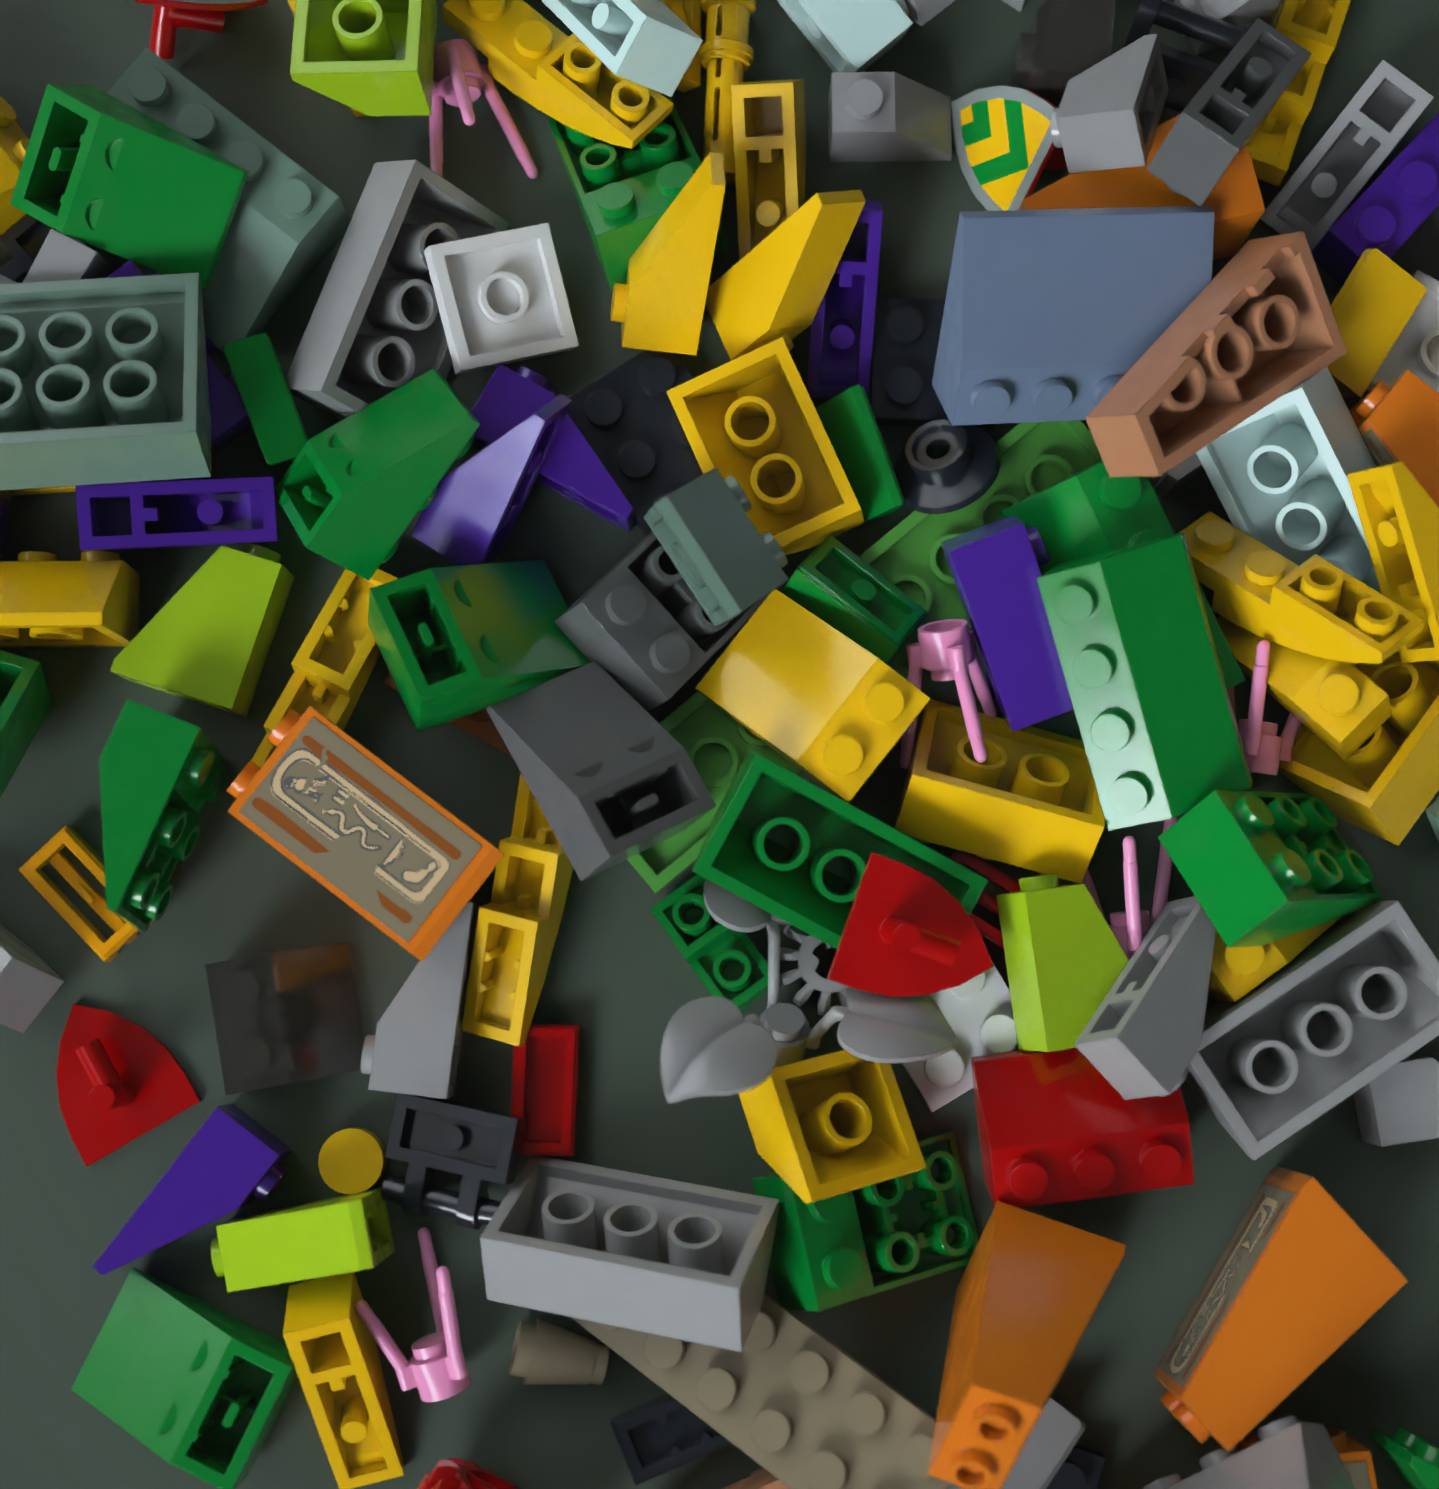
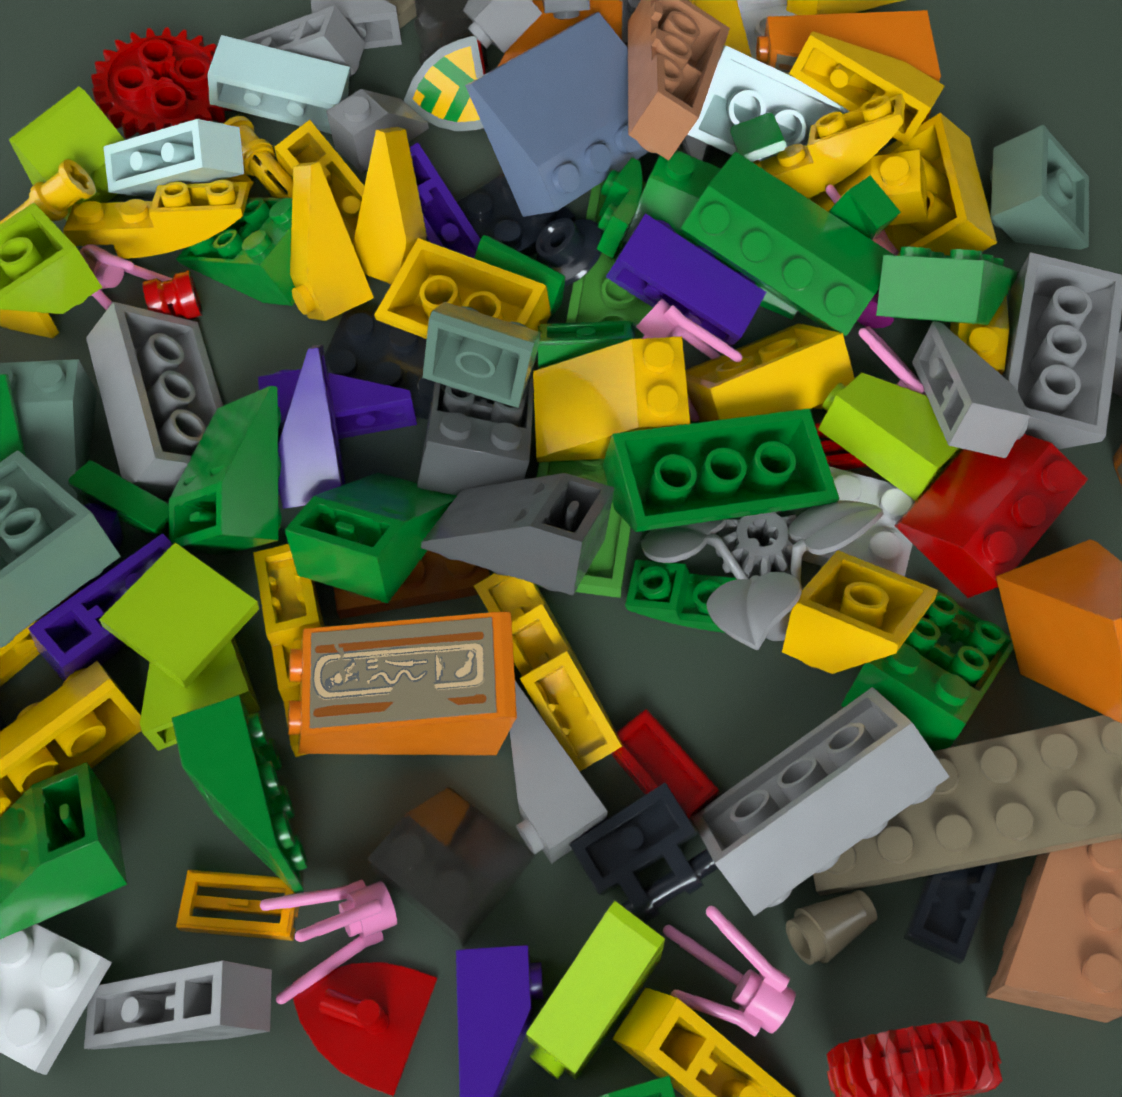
camera: 40 degrees left, 20 degrees down
yellow tile [318,1127,387,1195] -> none
white plate [424,223,579,375] -> none
red shield [827,852,993,997] -> none
none -> lime tile [99,543,259,688]
none -> red wheel [142,271,203,319]
none -> bright pink plant [260,880,397,1004]
none -> green slope [597,157,642,259]
none -> green slope [730,113,787,162]
none -> green slope [828,175,901,240]

